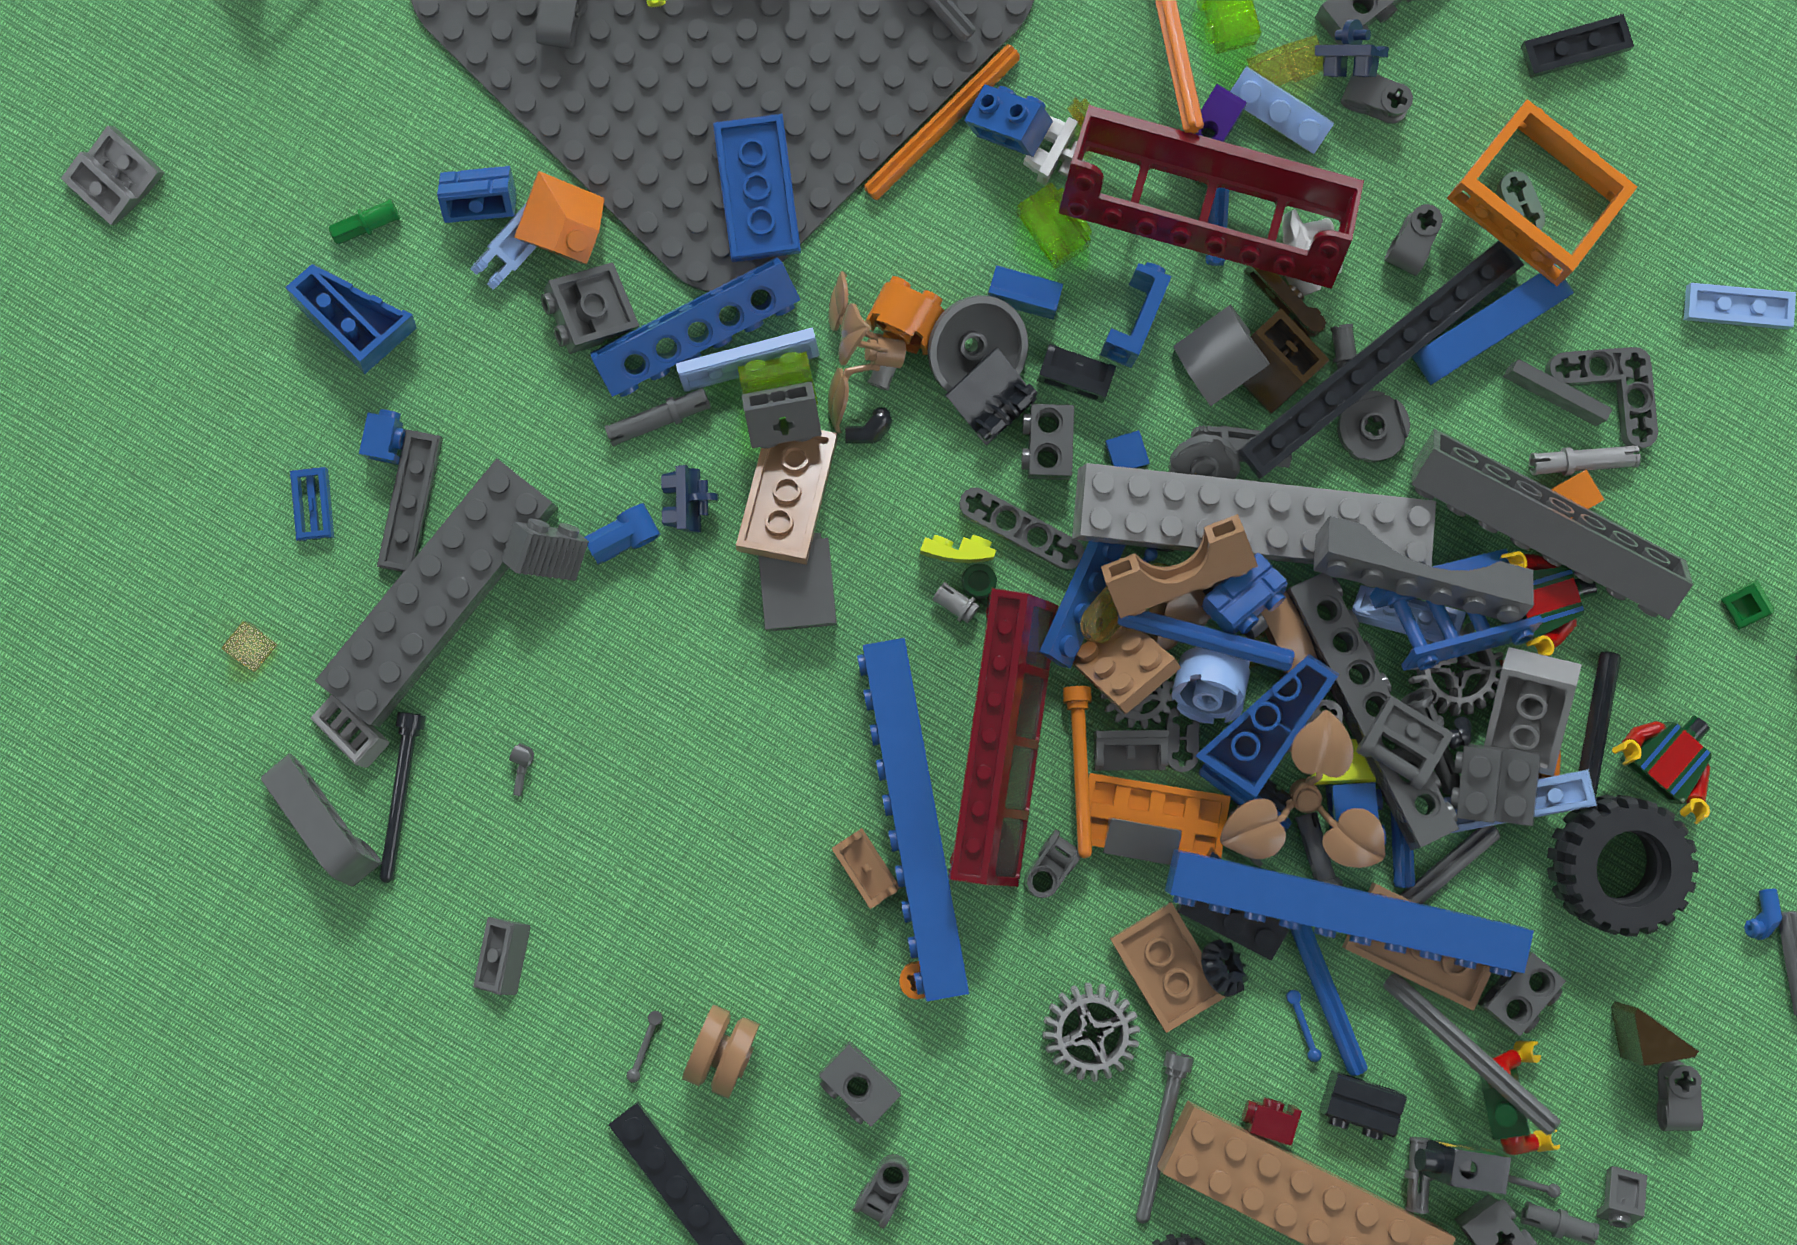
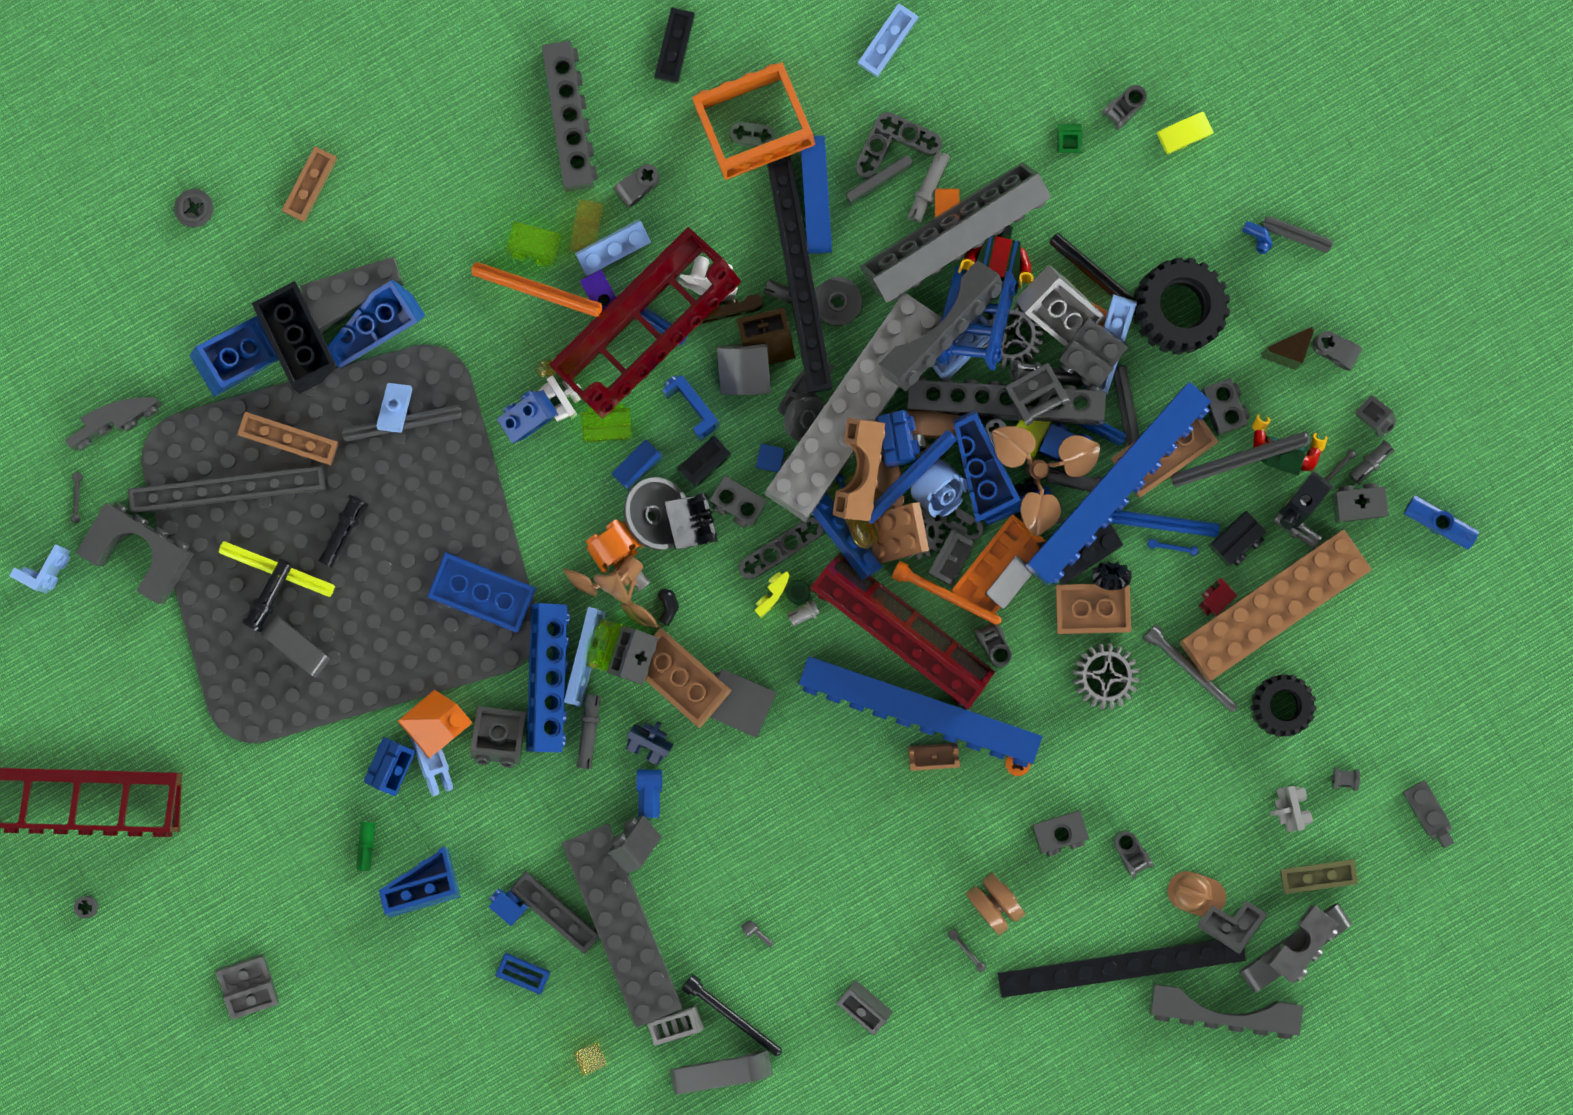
camera: 55 degrees left, 0 degrees up
orange axle [864,45,1020,200] -> none
dark blue hips [1314,19,1389,77] -> none
dark grey piece [1384,204,1443,276] -> none
black arm [1448,717,1472,749] -> none
torso [1612,715,1712,825] -> none

